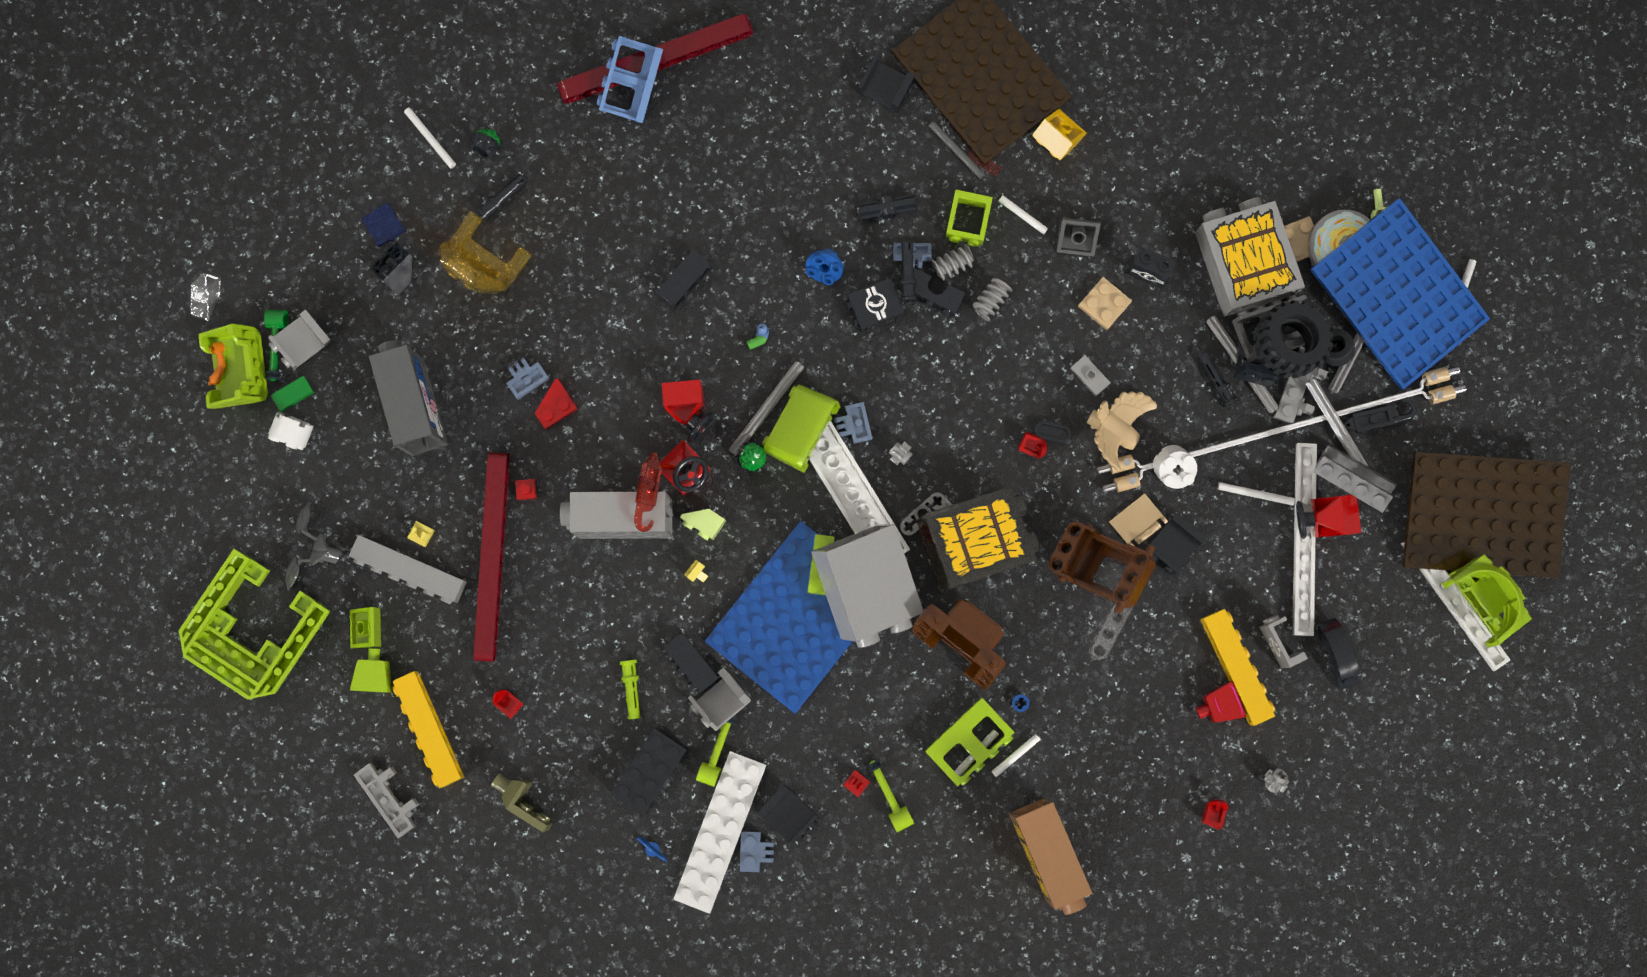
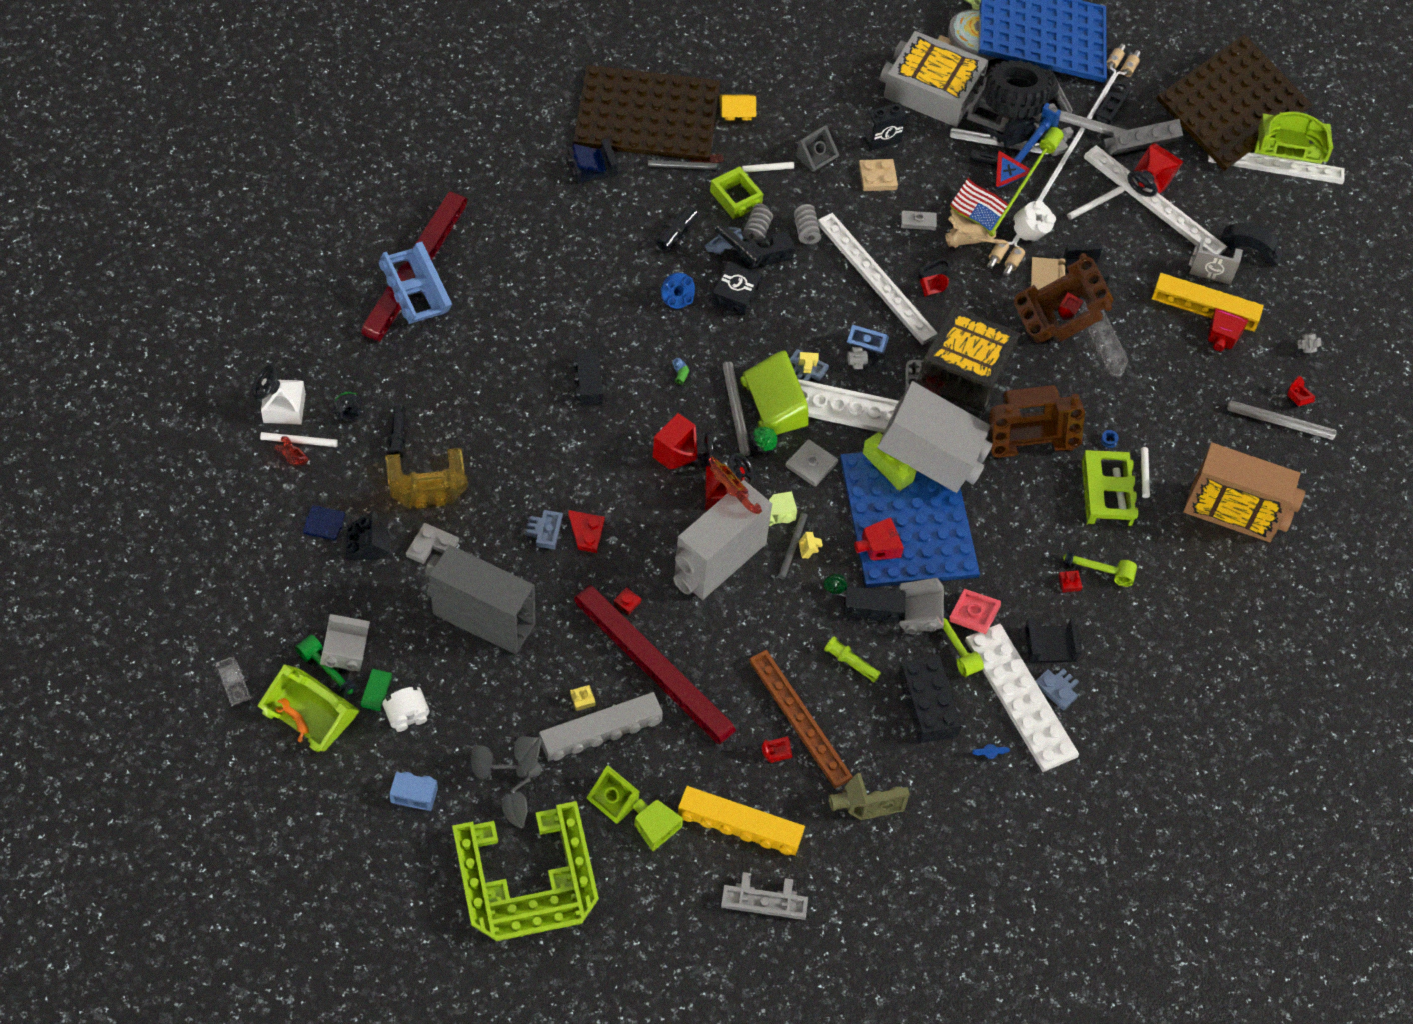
camera: 55 degrees left, 25 degrees down
none -> white piece [252,365,306,425]
none -> clear red plate [275,436,309,465]
none -> medium blue brick [389,772,438,811]
none -> light grey plate [406,523,459,564]
none -> clear blue piece [572,144,606,173]
none -> dark orange plate [749,650,853,789]
none -> dark grey bar [778,513,808,580]
none -> light grey plate [785,439,838,487]
none -> light yellow tile [798,352,819,374]
none -> white plate [818,213,938,345]
none -> dark green hat [823,574,847,594]
none -> medium blue brick [847,325,889,354]
none -> red torso [854,517,904,561]
none -> coral plate [949,589,1001,634]
none -> flag [950,127,1064,237]
none -> blue piece [996,103,1061,189]
none -> red plate [1058,292,1084,320]
none -> light grey axle [1227,400,1336,440]

